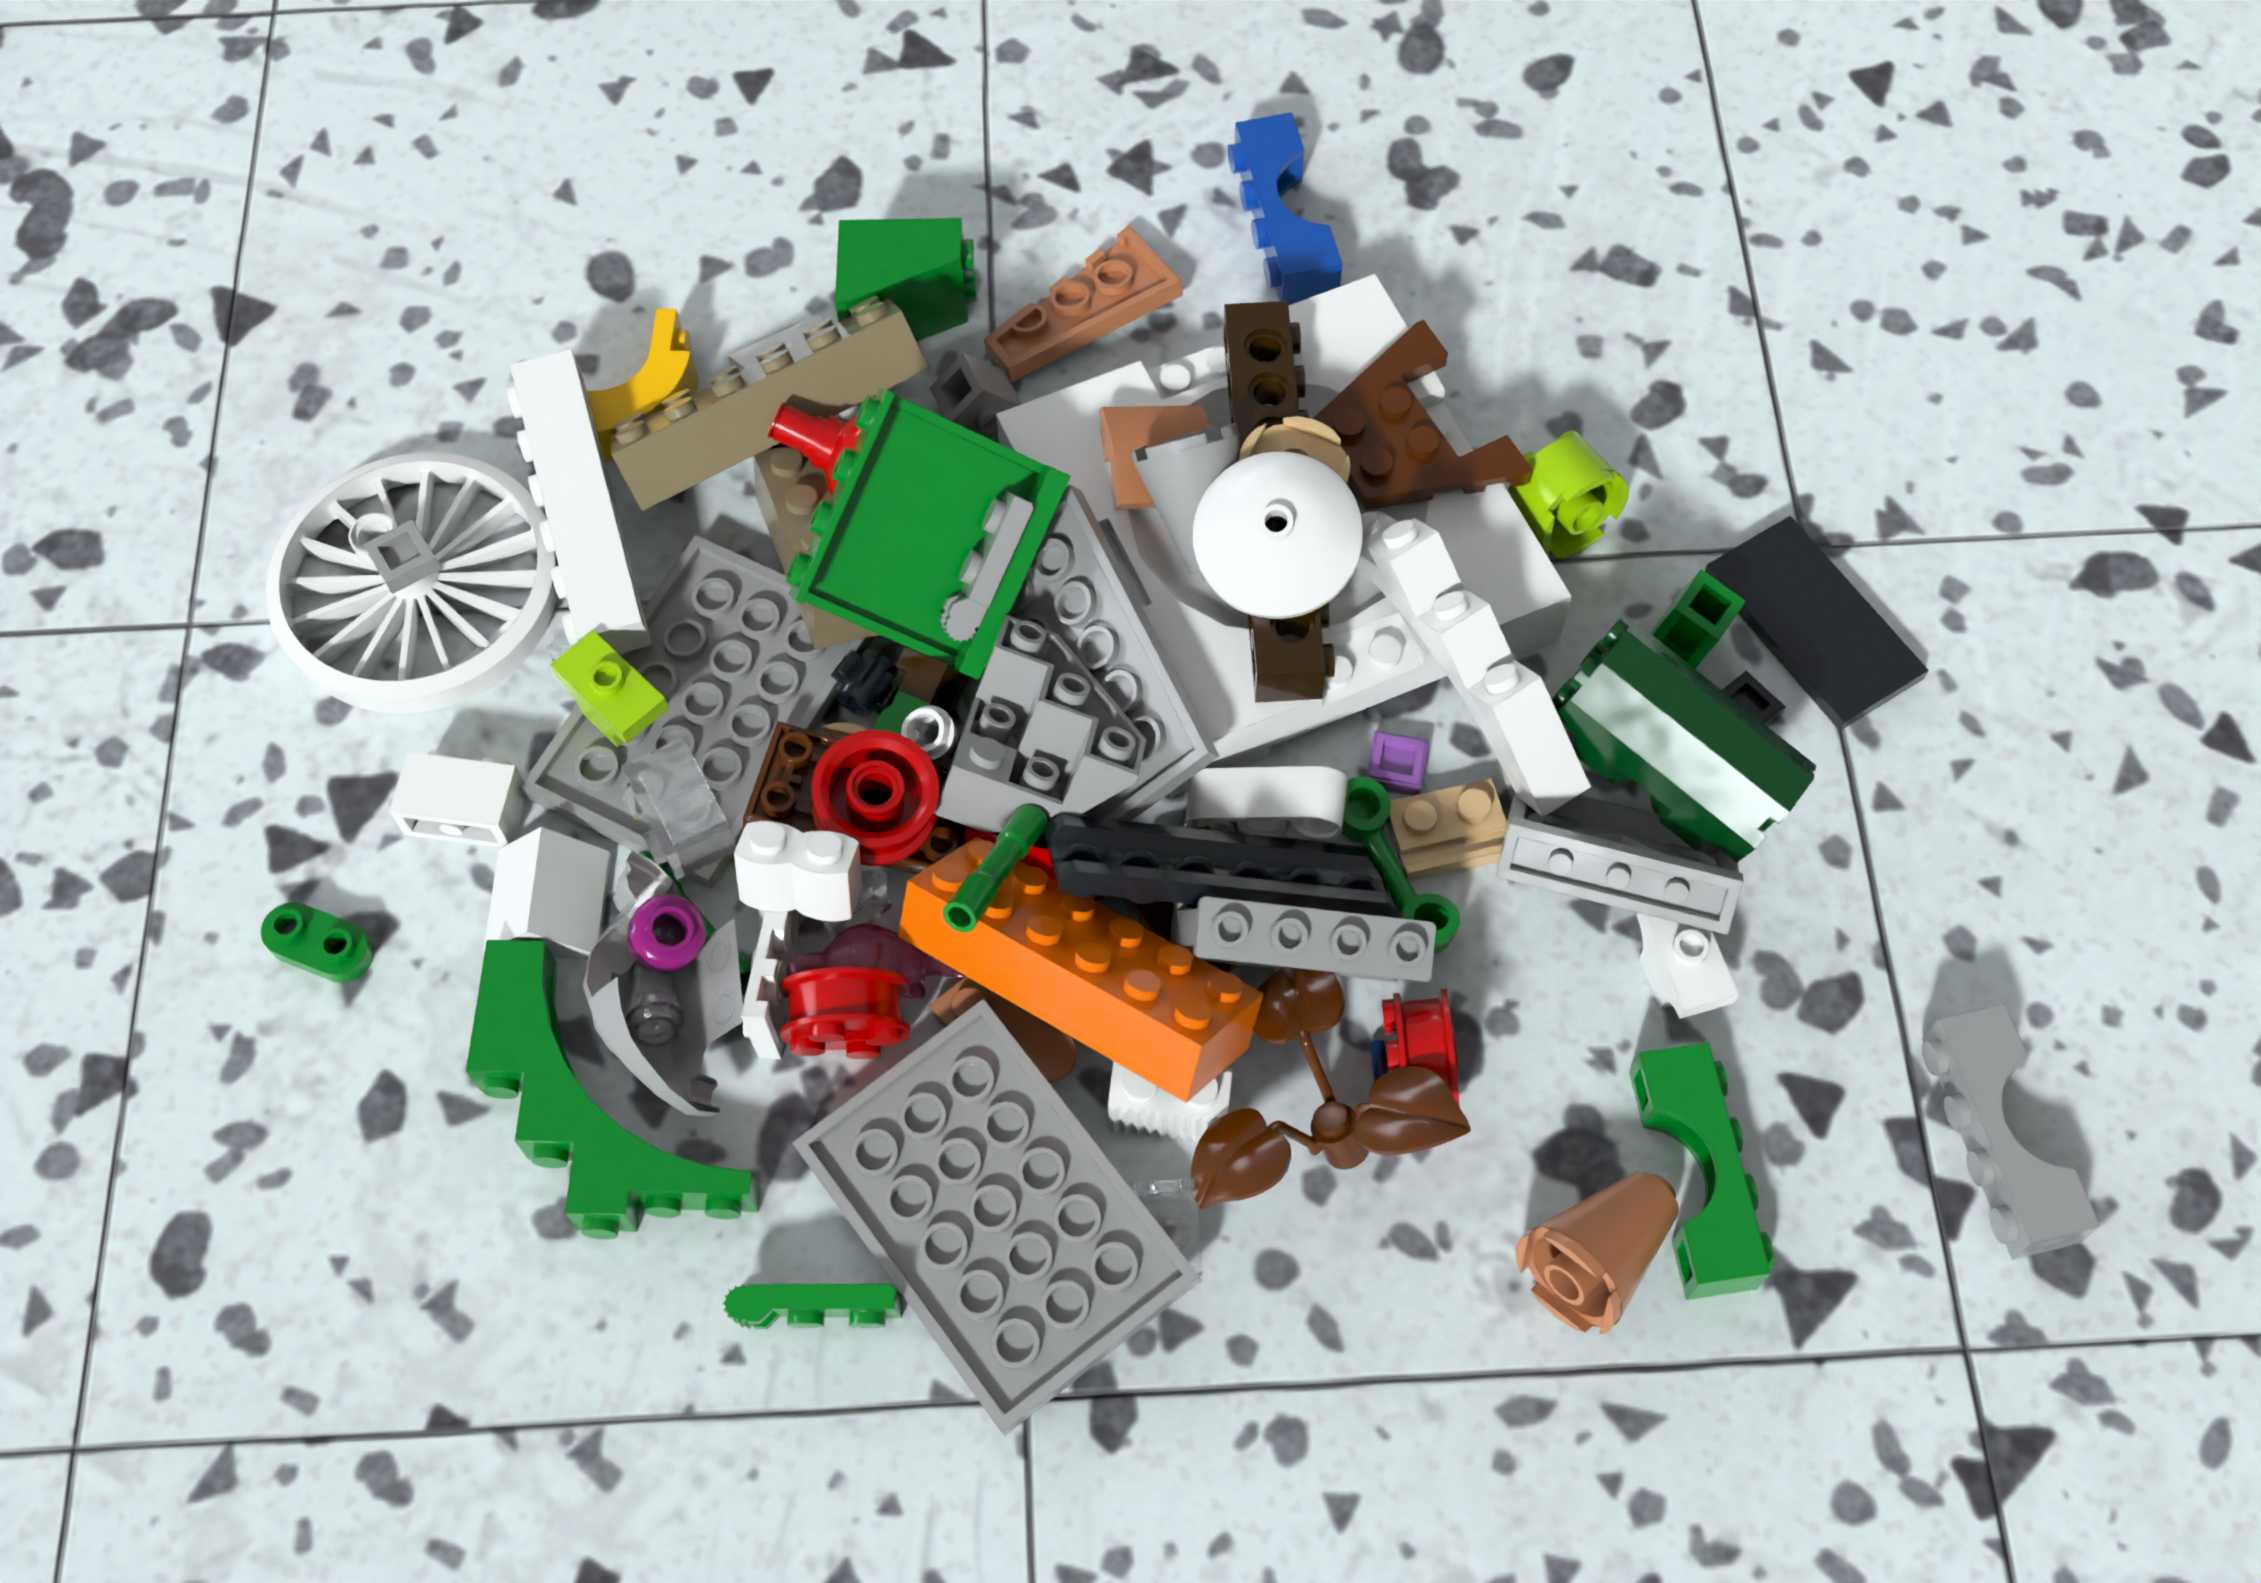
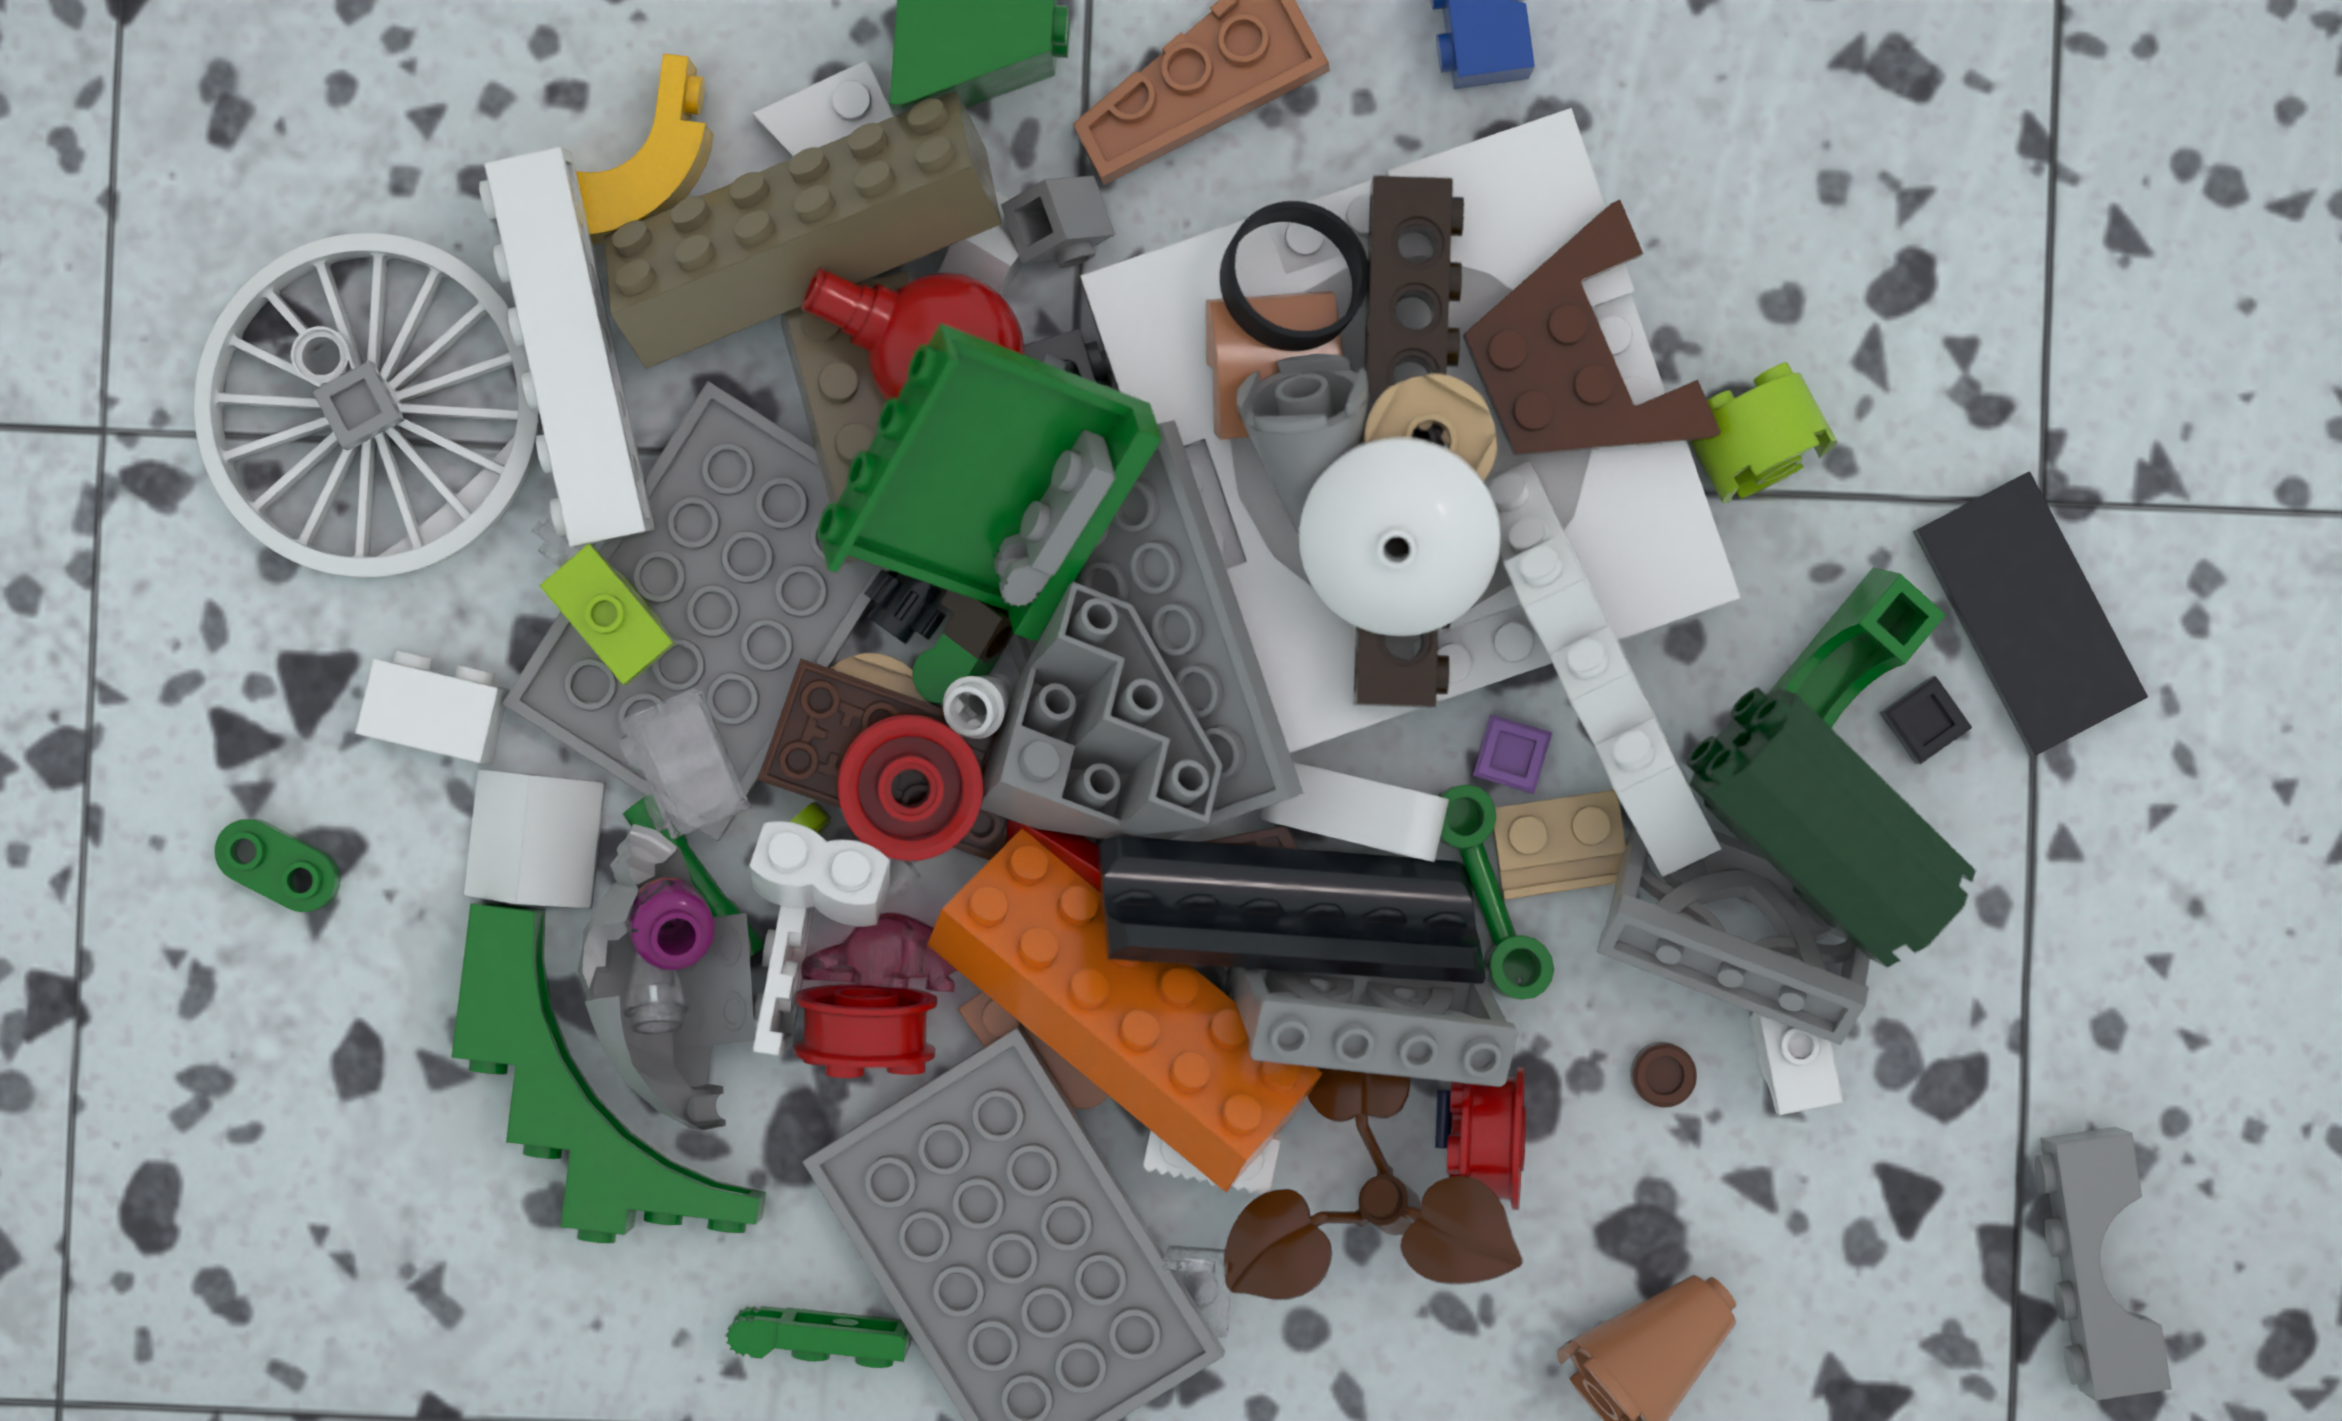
camera: 10 degrees right, 25 degrees up
green piece [943,804,1048,932] -> none
green arch [1629,1042,1774,1300] -> none
none -> black tyre [1220,201,1369,351]
none -> reddish brown tile [1630,1042,1697,1107]

